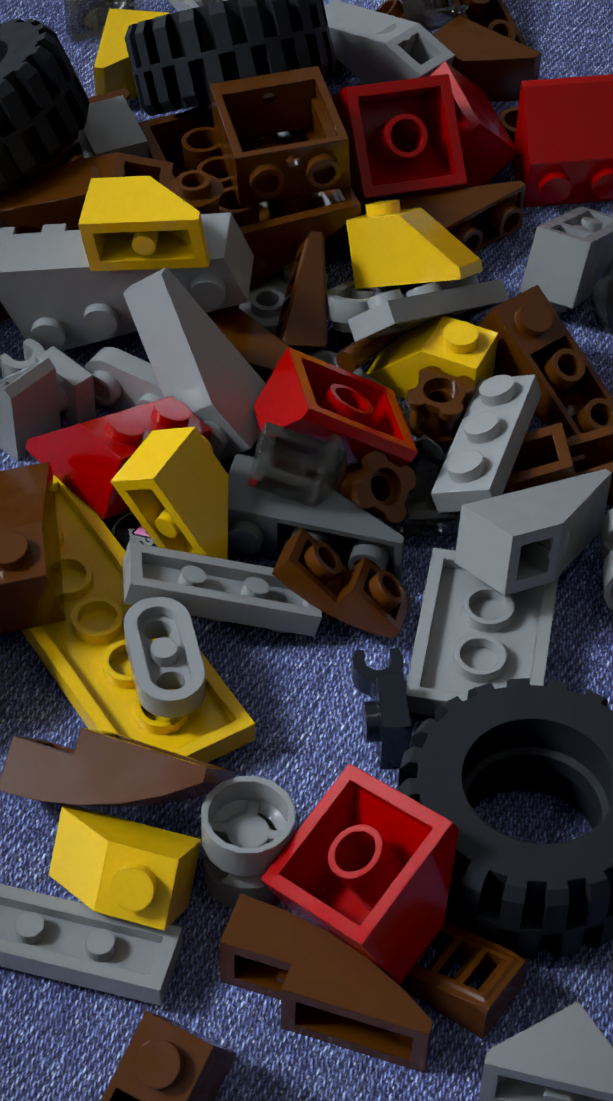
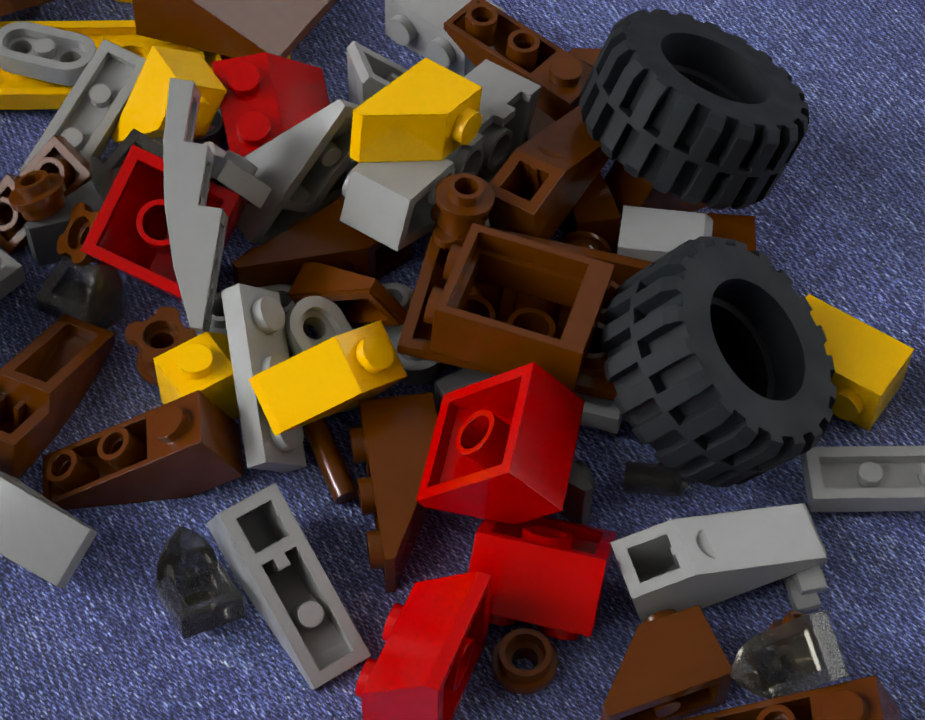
camera: 120 degrees right, 5 degrees up
light grey plate [431,374,542,513] -> none
none -> reddish brown plate [9,170,67,221]
none -> light grey slope [163,78,228,334]
none -> light grey plate [204,141,272,209]

